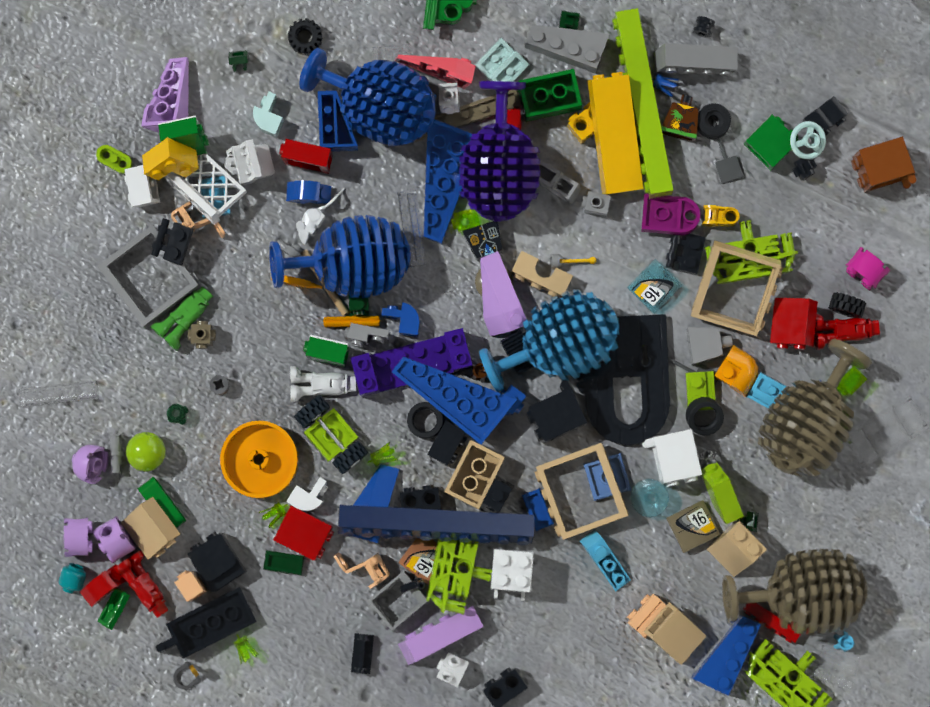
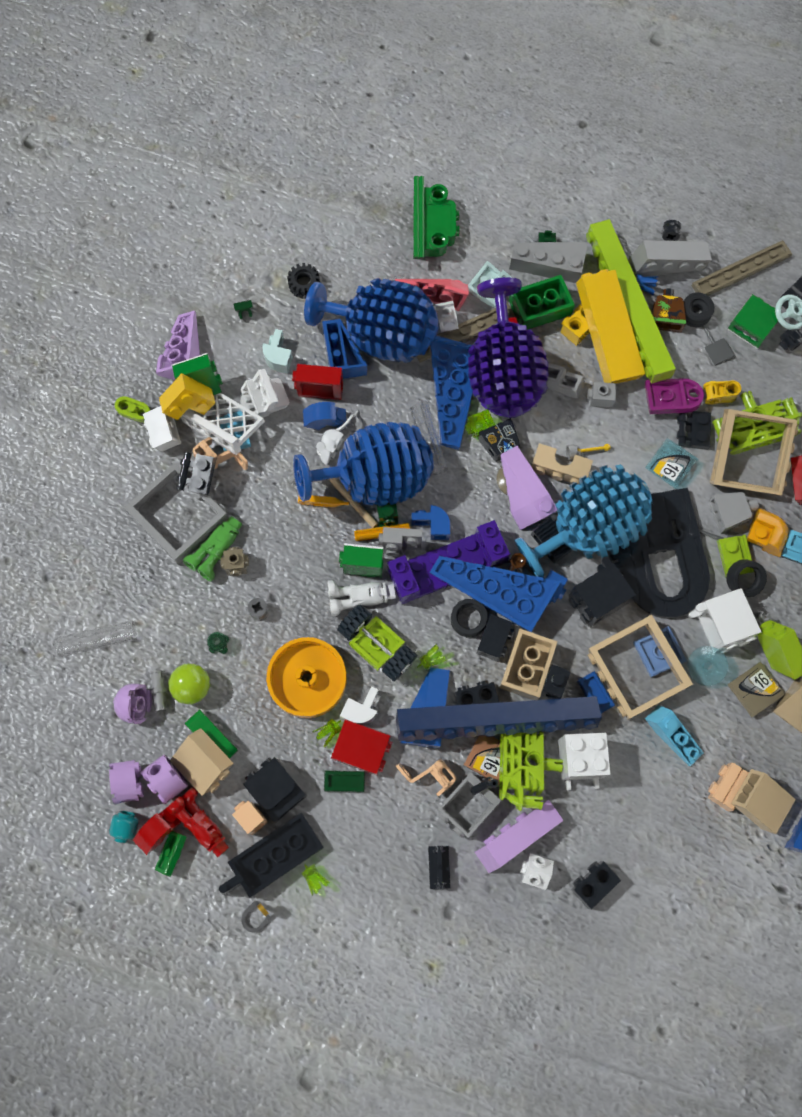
camera: 10 degrees left, 10 degrees down
none -> dark tan tile [691,240,792,296]

